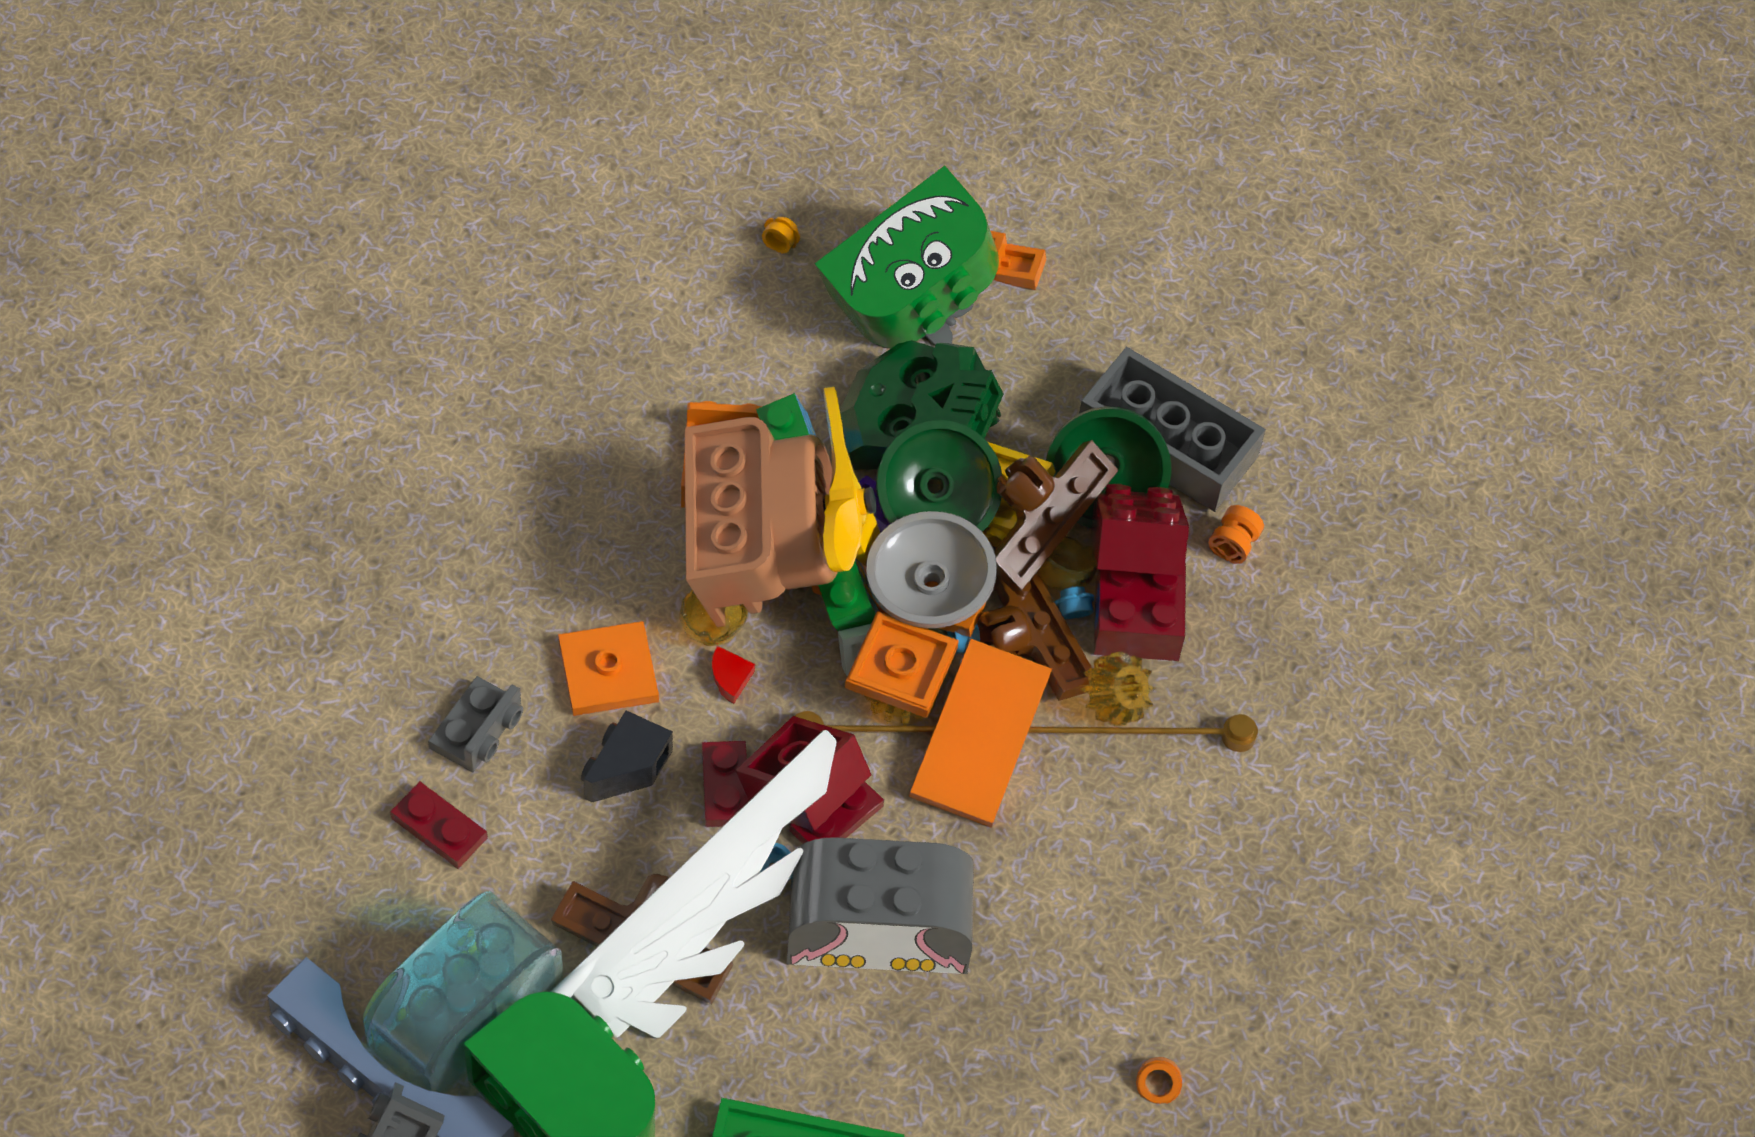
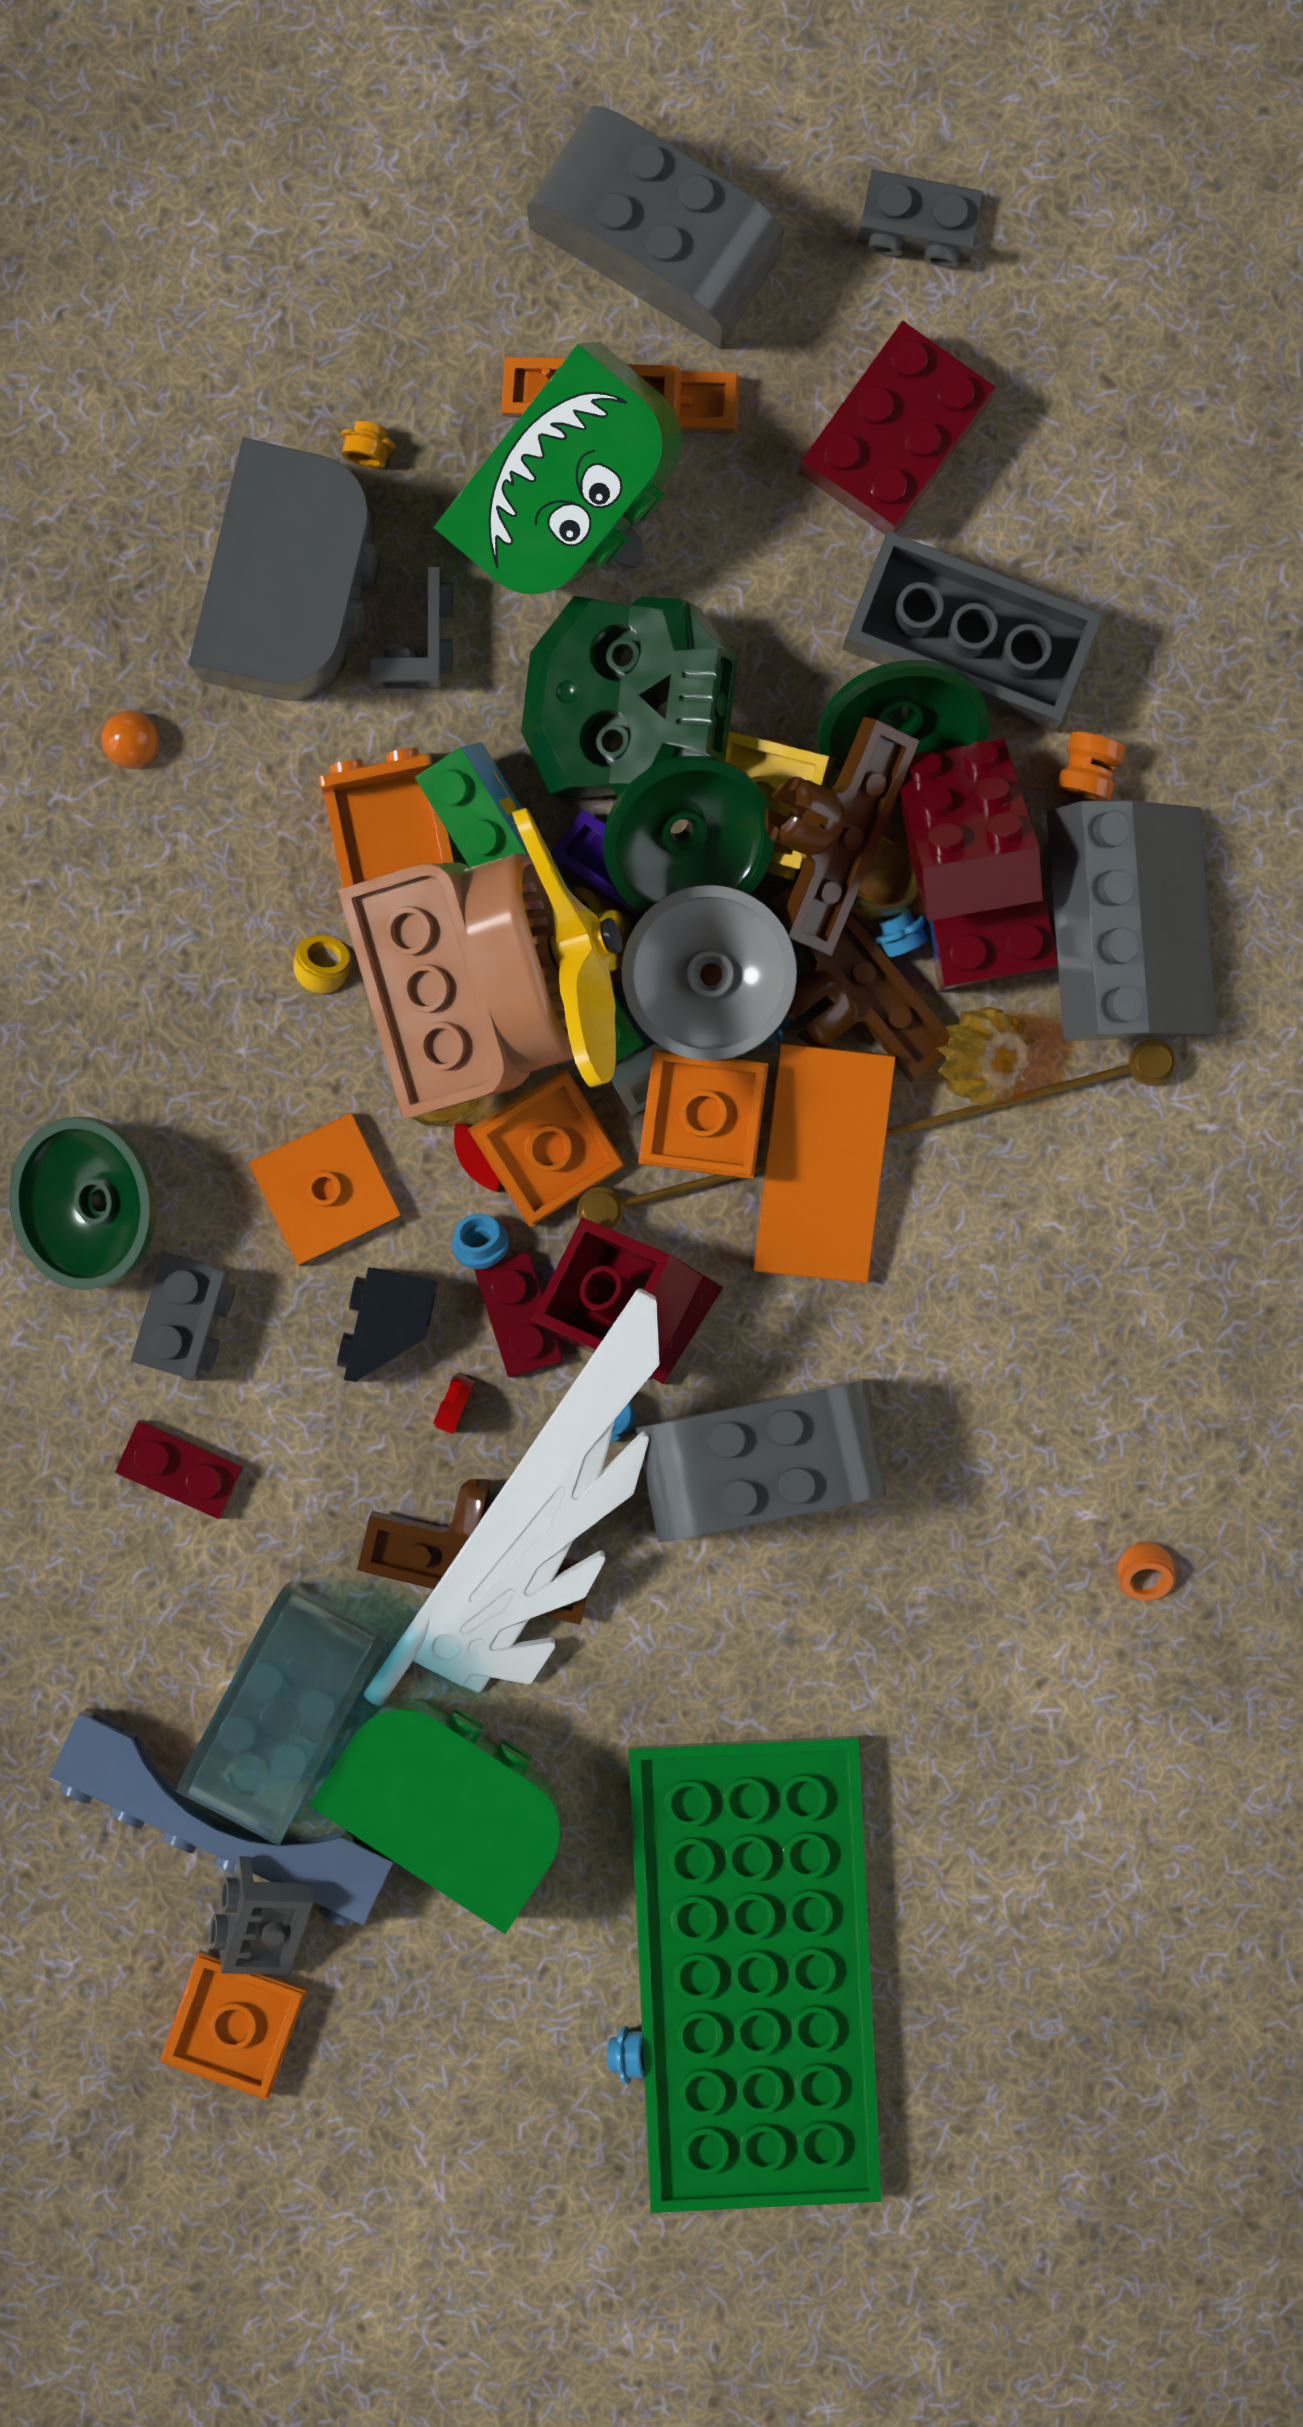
camera: 10 degrees left, 30 degrees up
none -> dark green dish [9,1116,157,1290]
none -> orange piece [101,710,160,769]
none -> dark grey brick [189,437,380,701]
none -> yellow piece [293,935,352,994]
none -> dark grey bracket [370,567,453,689]
none -> red tile [433,1373,476,1434]
none -> dark azure plate [451,1213,509,1269]
none -> orange plate [468,1068,626,1227]
none -> dark grey brick [527,106,784,349]
none -> dark red brick [799,320,996,535]
none -> dark grey bracket [858,169,983,267]
none -> dark grey slope [1047,800,1218,1042]

